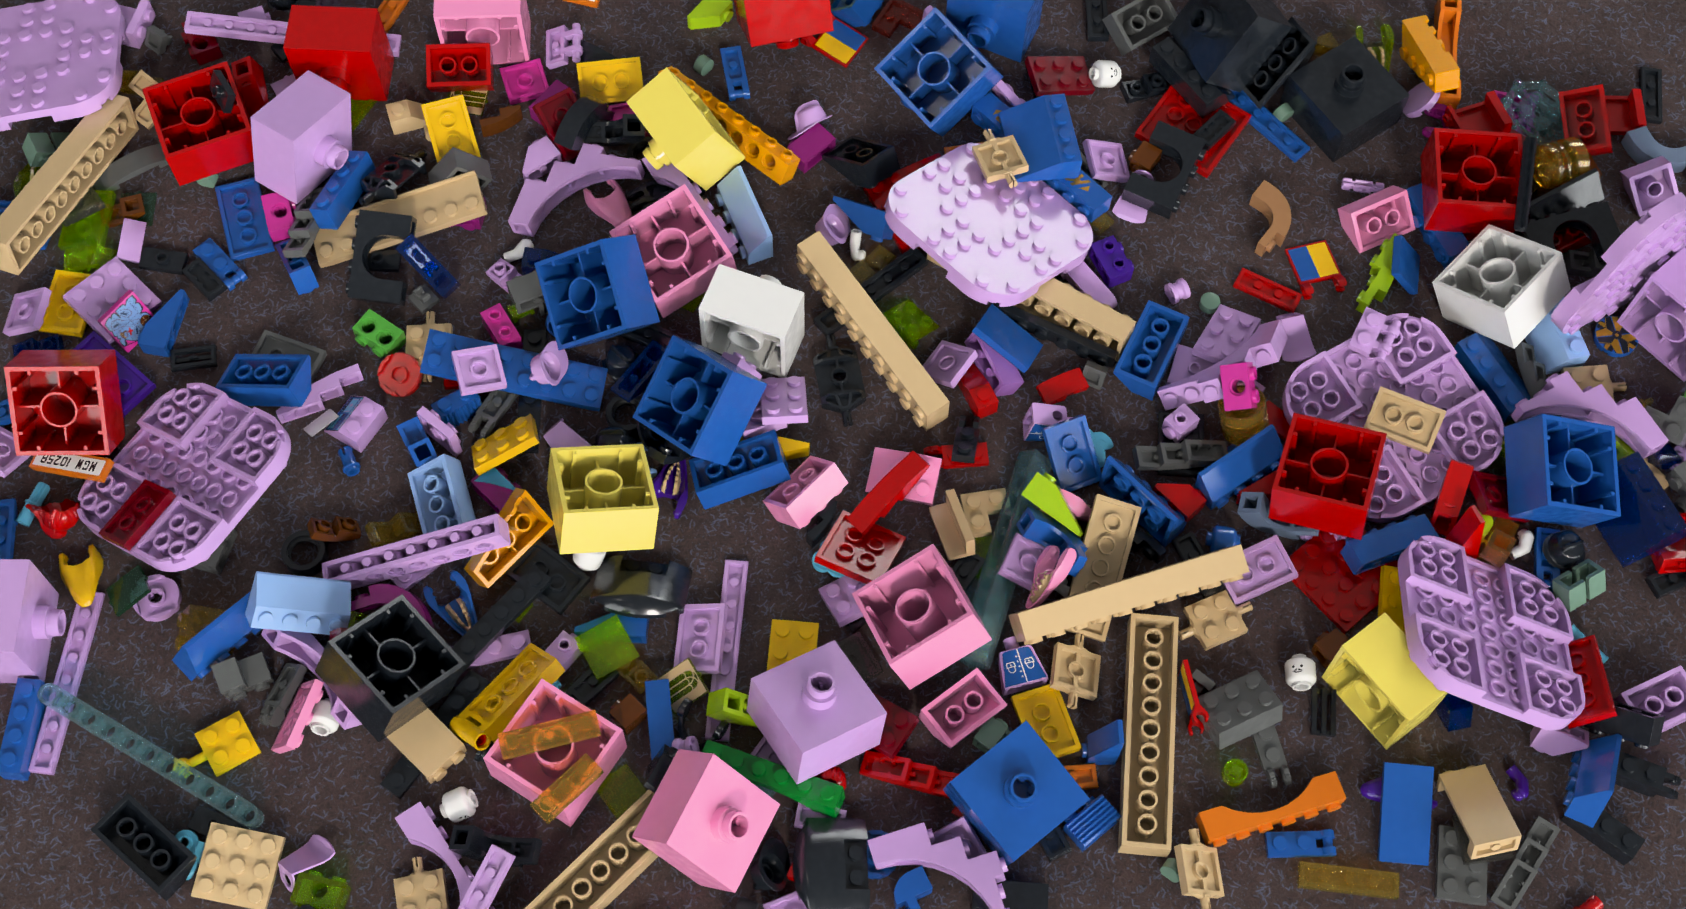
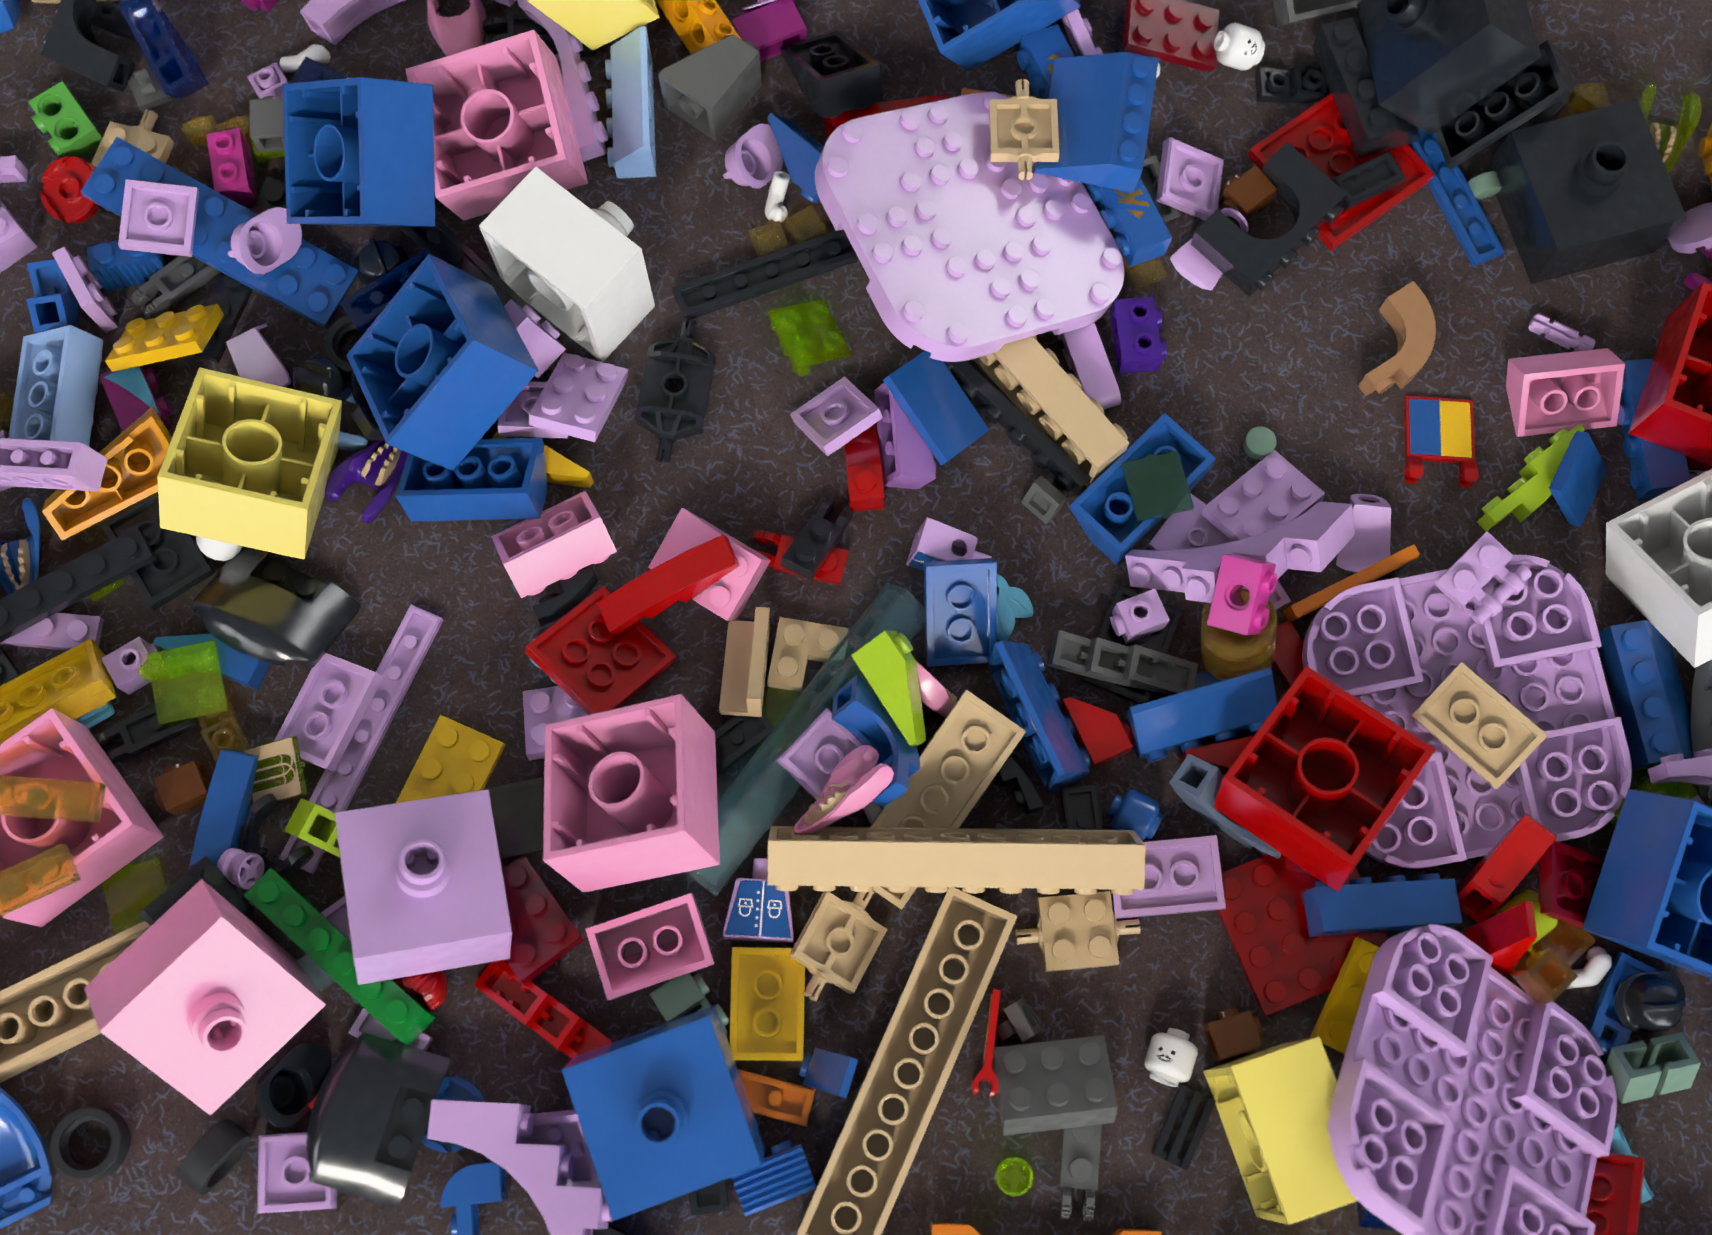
camera: 20 degrees right, 10 degrees up
tan brick [796,231,950,431] -> none
red slope [1036,367,1089,405] -> none
lavender wheel [1164,278,1191,305] -> none
red tile [1233,267,1303,313] -> none
none -> clear yellow slope [180,114,254,147]
none -> dark grey slope [658,34,762,141]
none -> clear green piece [1121,451,1194,522]
none -> orange tile [1283,544,1420,622]

